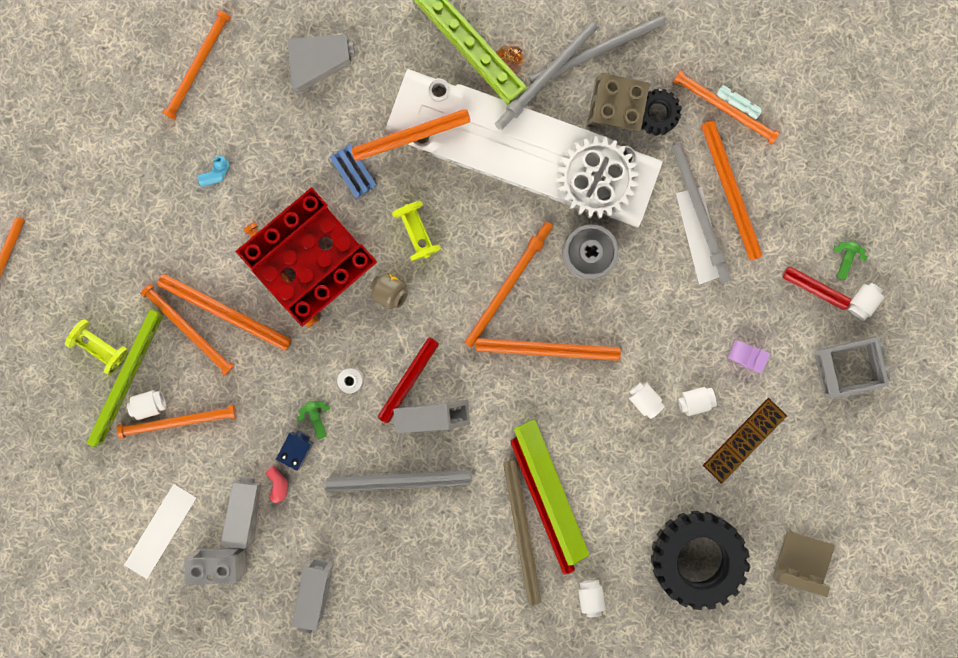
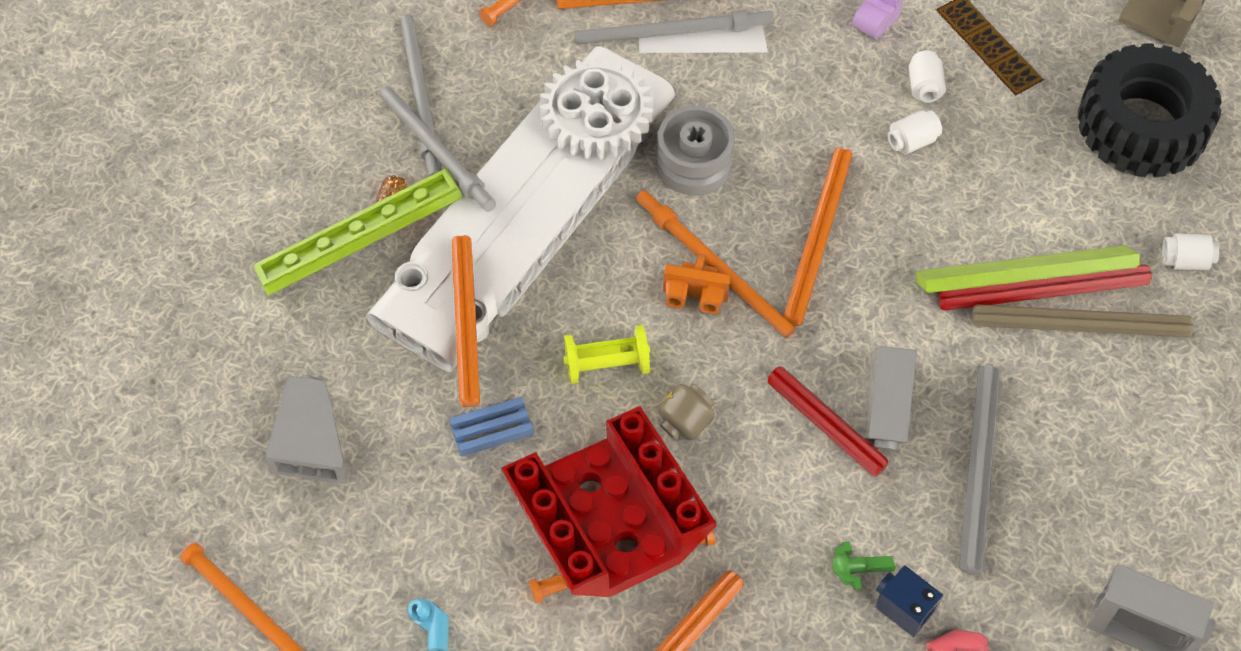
camera: 75 degrees left, 30 degrees down
white brick [337,368,364,393] -> none
dark tan bracket [587,73,649,132] -> none
black tyre [641,89,682,136] -> none
none -> orange hips [663,254,731,315]

